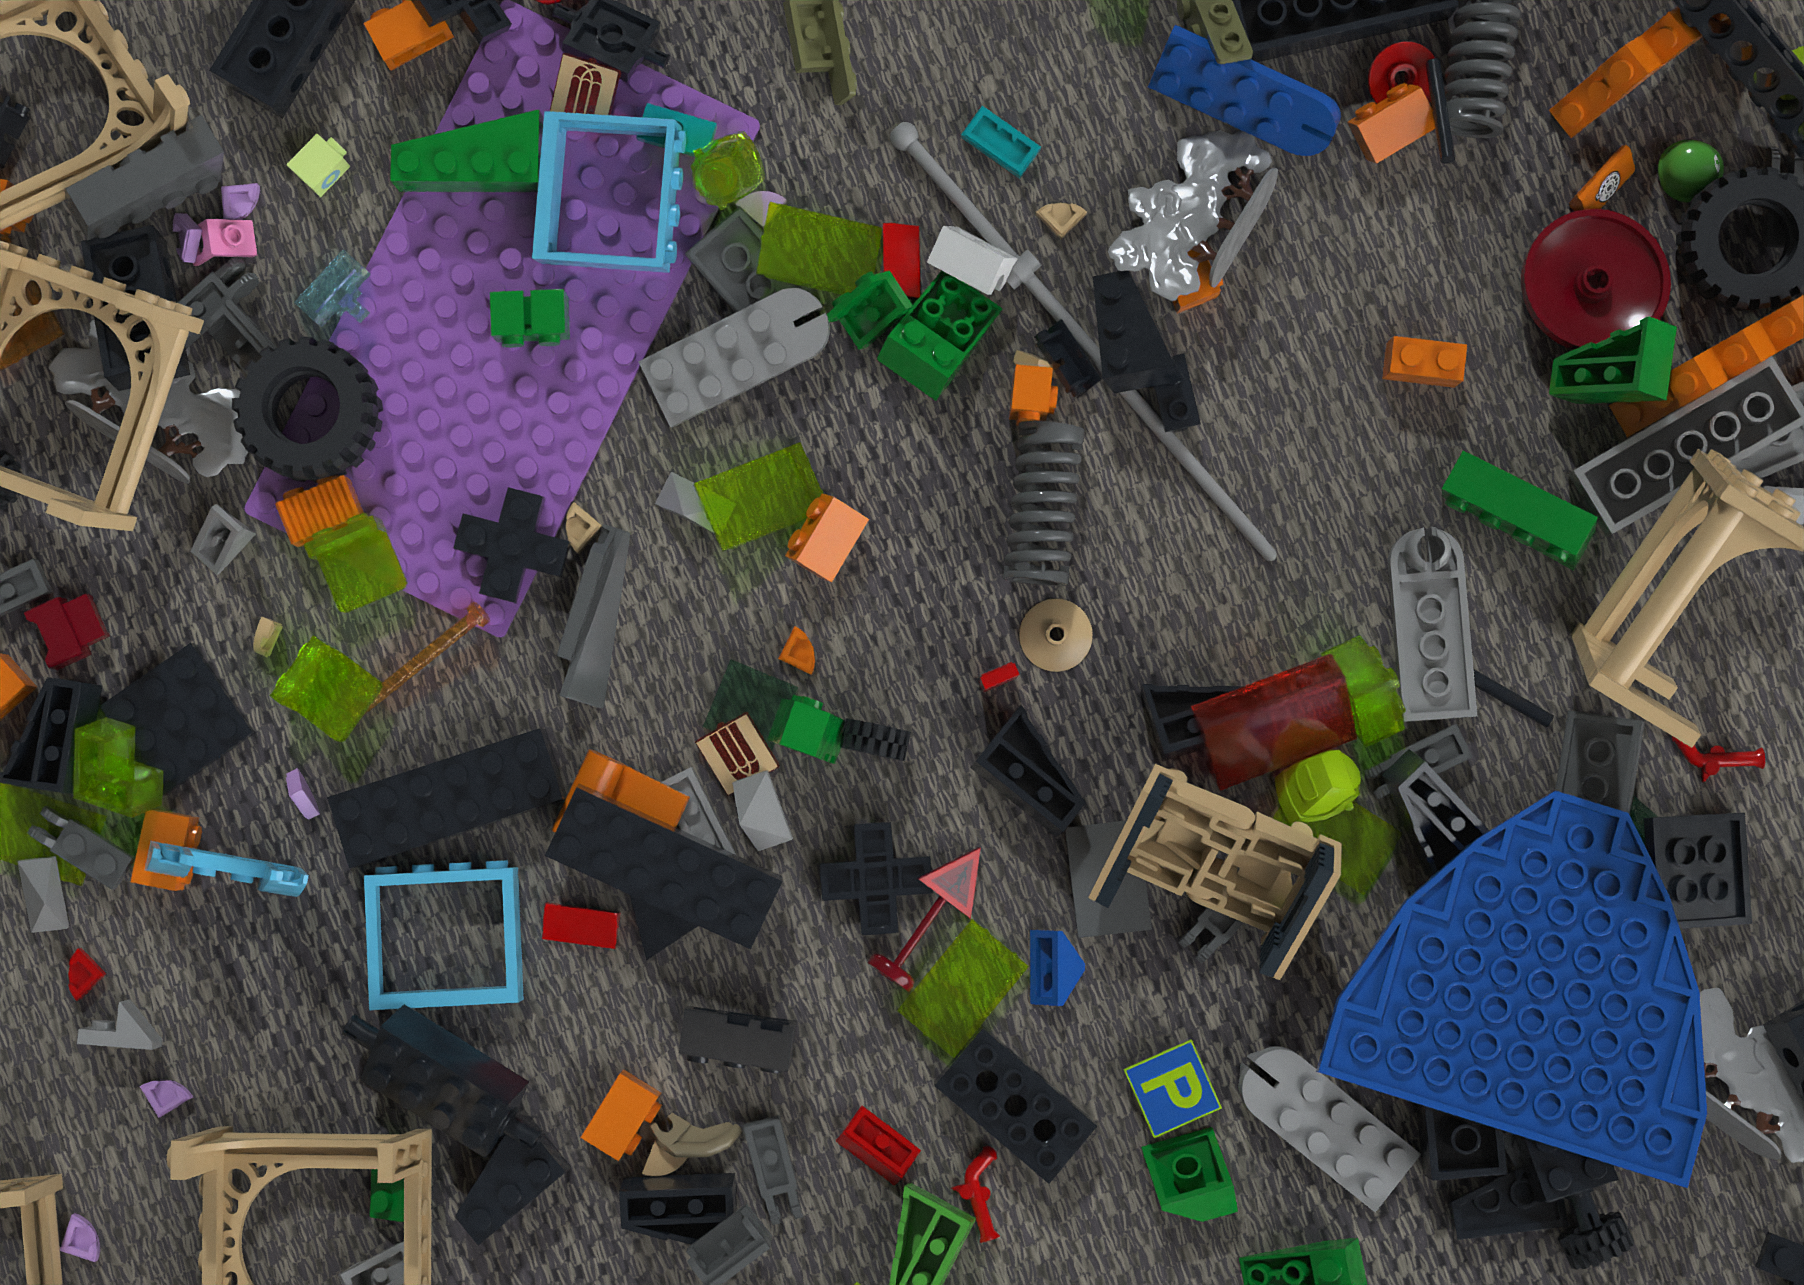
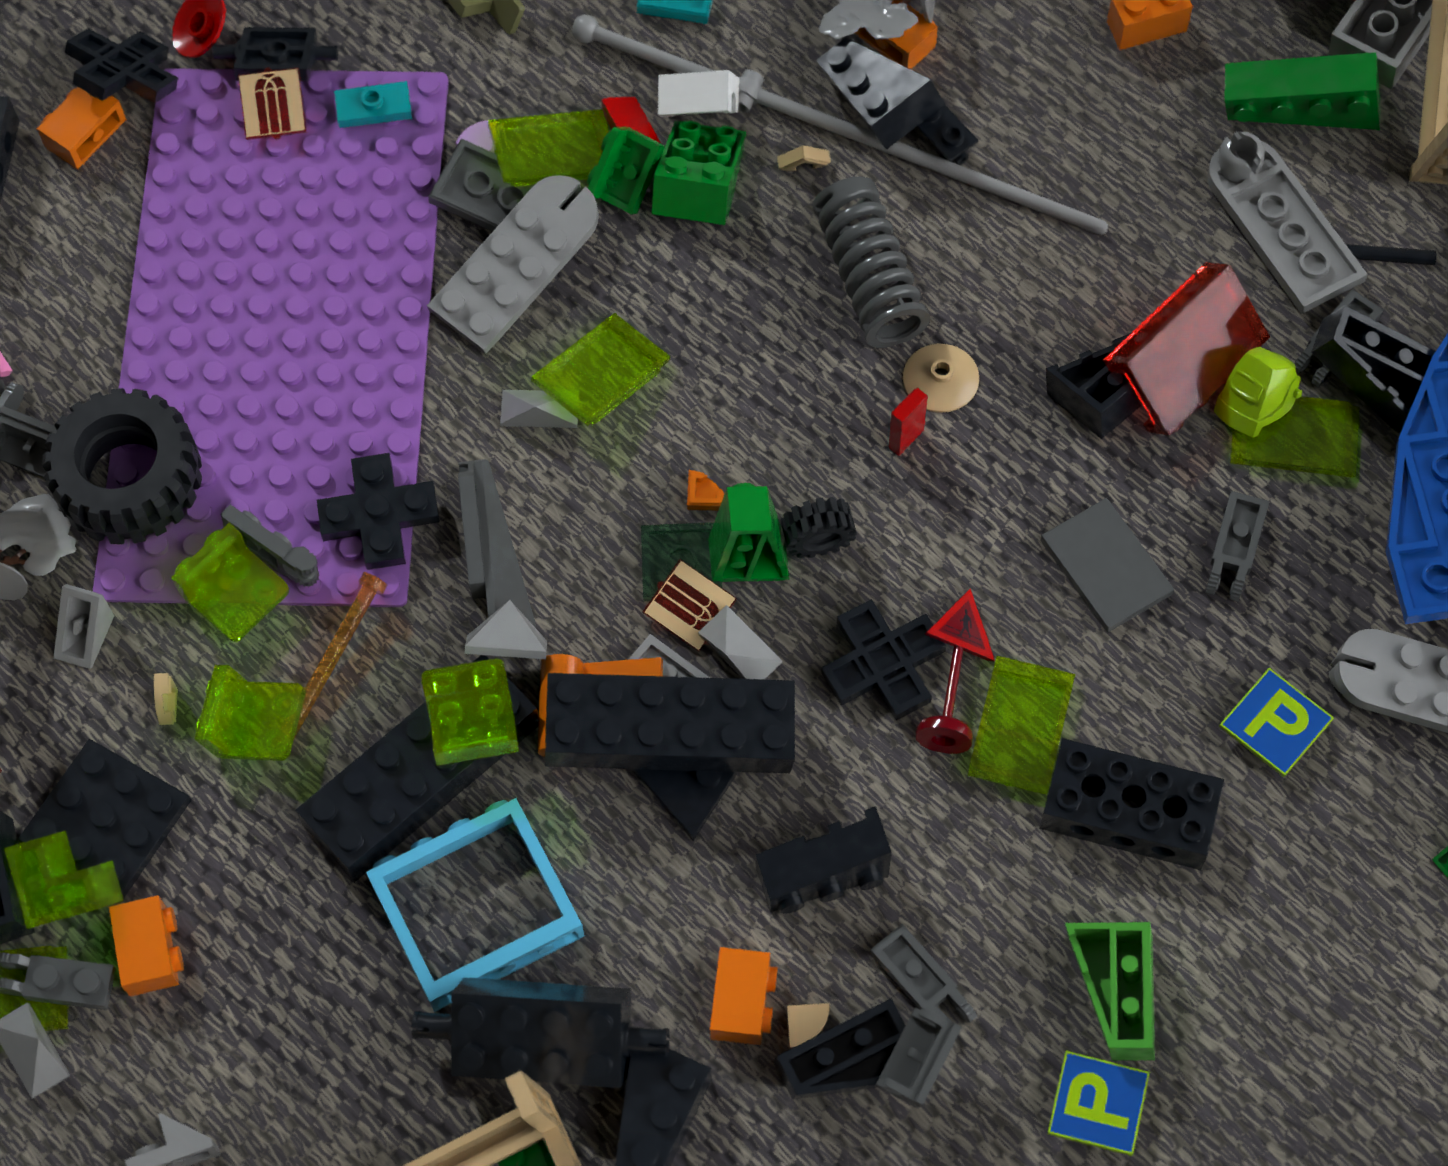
camera: 25 degrees left, 20 degrees down
red tile [68,948,106,1001] -> none
medium azure wedge [144,841,309,897] -> none
orange brick [275,475,366,547] -> none
lavender tile [286,768,320,820] -> none
yellowish green brick [287,133,350,197] -> none
clear light blue hinge [294,249,371,328] -> none
green wedge [390,109,544,192] -> none
green piece [490,289,570,348] -> none
medium azure window [532,111,686,273] -> none
red slope [542,902,621,949] -> none
tan tile [566,502,602,554] -> none
dark tan piece [649,1113,742,1158] -> none
clear neon green helmet [690,131,765,210] -> none
orange brick [785,493,869,582] -> none
red slope [836,1106,921,1185] -> none
red piece [951,1146,1000,1243] -> none
black wedge [970,705,1086,837] -> none
orange brick [1009,364,1058,426] -> none
blue slope [1030,930,1085,1006] -> none
black hinge [1034,319,1102,398] -> none
tan tile [1036,203,1087,239] -> none
tan container [1088,764,1342,980] -> none
green slope [1141,1127,1238,1222] -> none
clear neon green brick [1320,635,1406,748] -> none
none -> dark grey hinge [221,504,319,587]
none -> clear neon green bracket [421,658,519,765]
none -> light grey slope [464,600,547,659]

